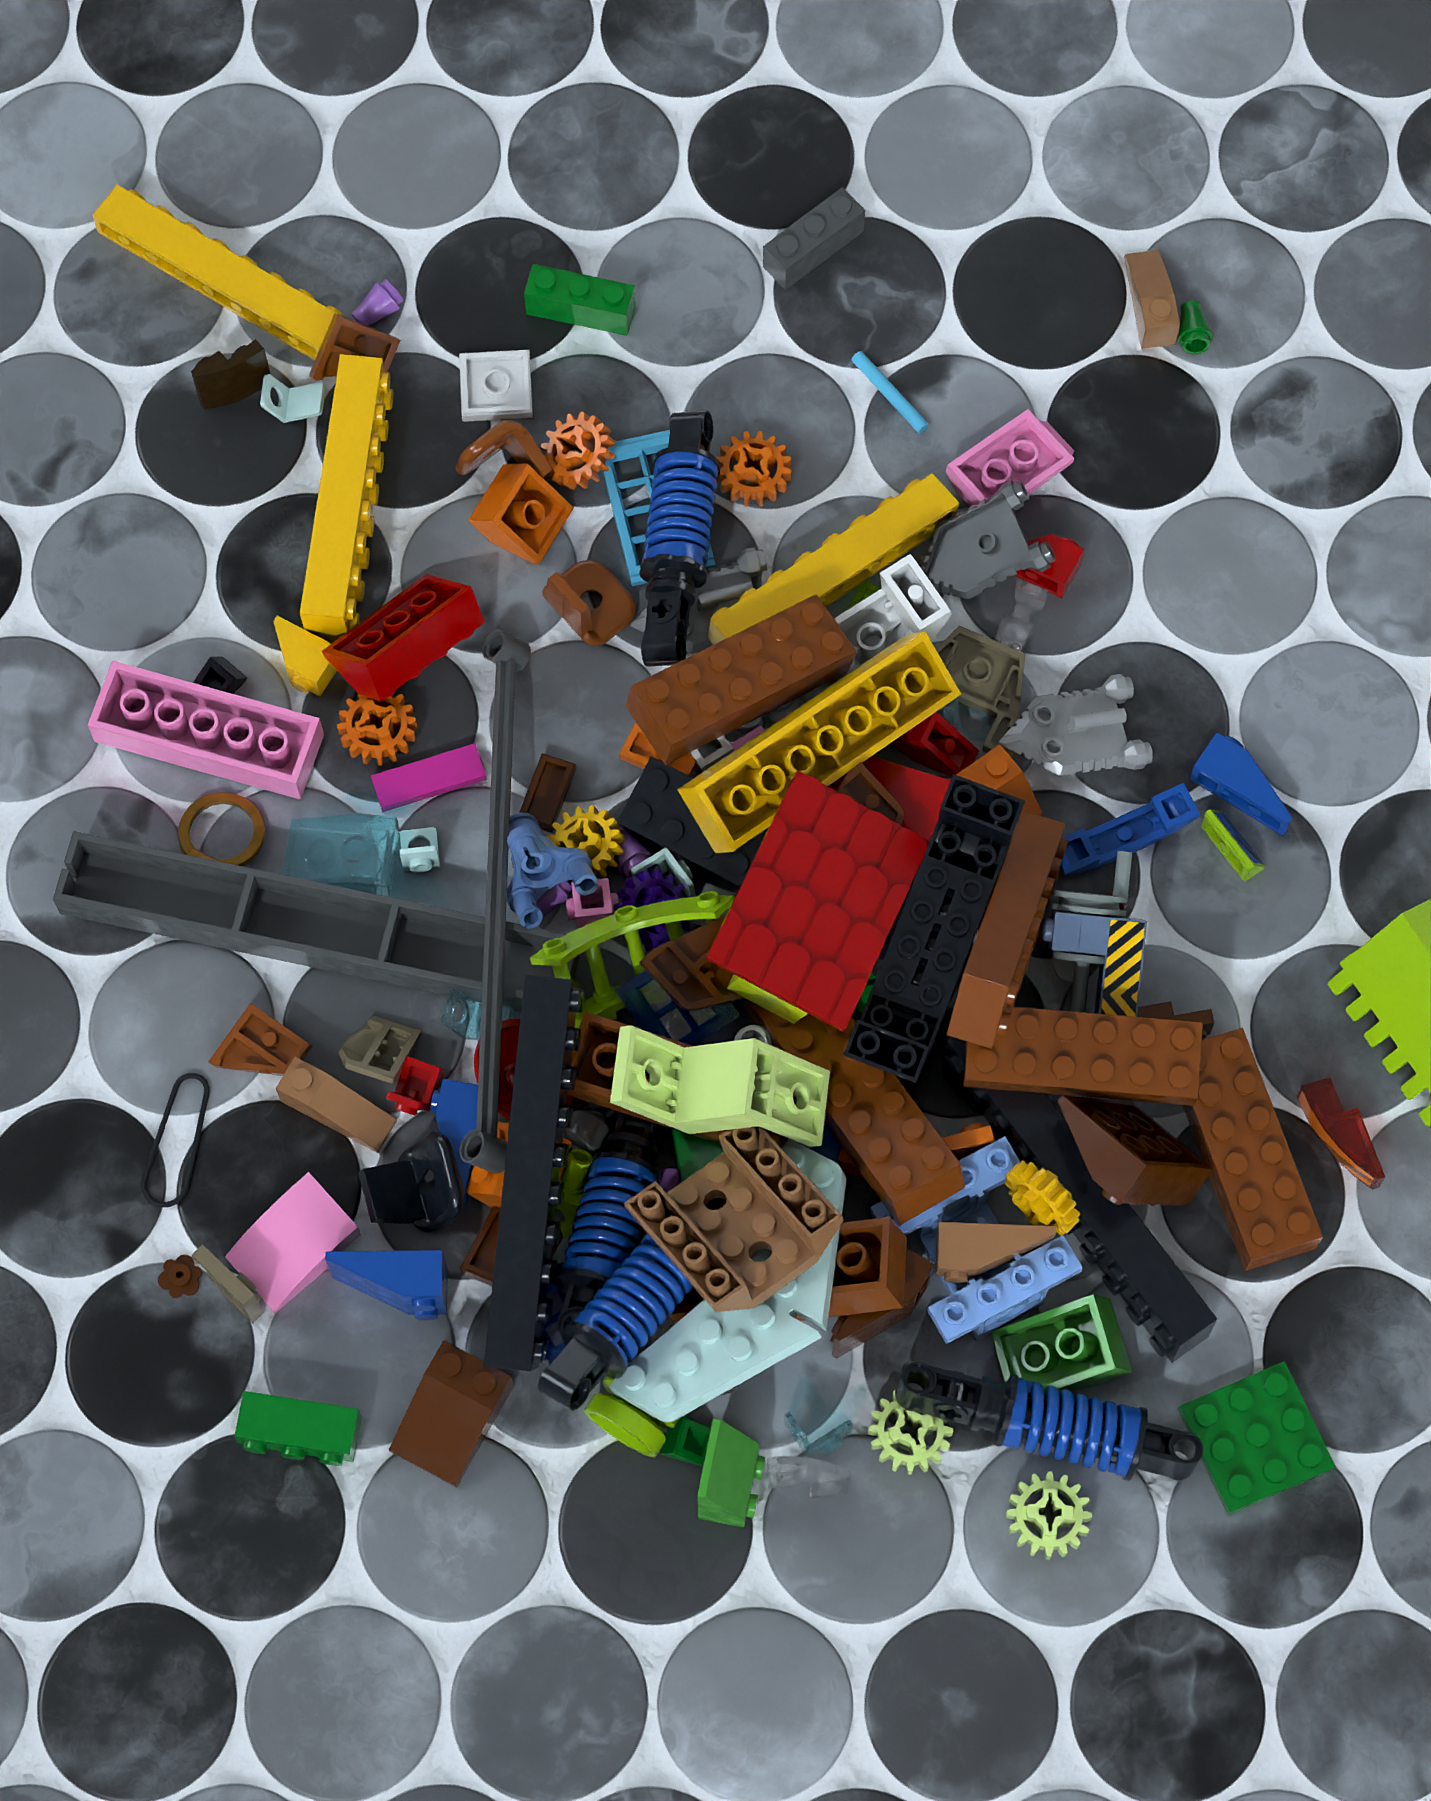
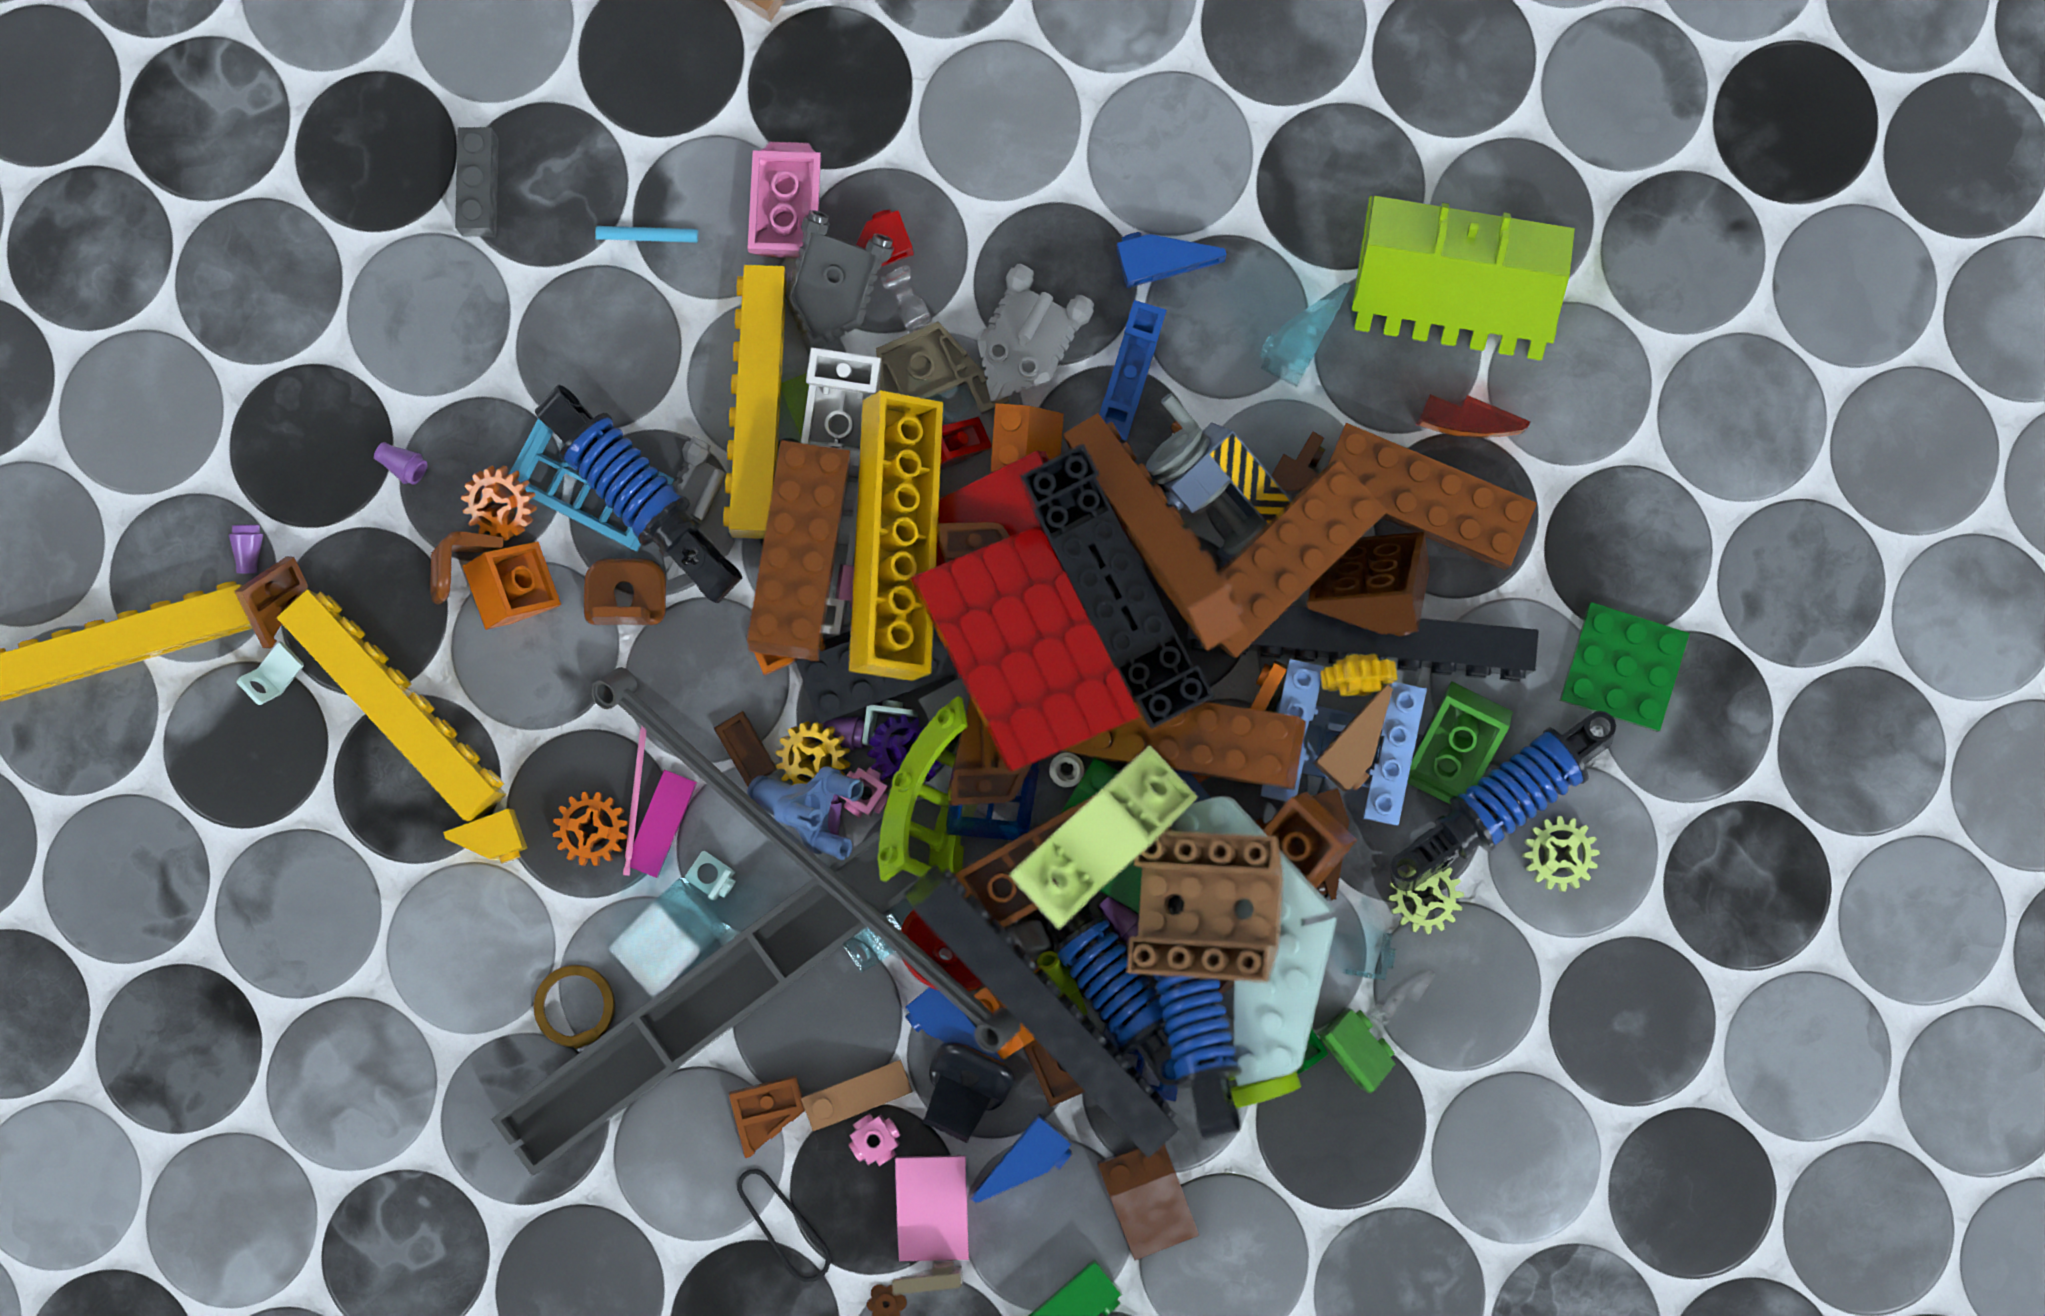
camera: 45 degrees left, 15 degrees up
bright pink brick [88,661,324,800] -> none
dark brown slope [191,339,271,409] -> none
black slope [193,656,247,694] -> none
red slope [322,574,485,701] -> none
dark tan slope [338,1016,421,1084] -> none
red bracket [386,1056,445,1116] -> none
white tile [459,350,533,422] -> none
green brick [524,264,636,336] -> none
orange gear [716,431,792,507] -> none
lime slope [1201,809,1265,882] -> none
none -> medium lavender cone [374,442,427,485]
none -> bright pink piece [623,726,647,876]
none -> bright pink brick [848,1114,901,1166]
none -> clear light blue slope [1259,283,1351,387]

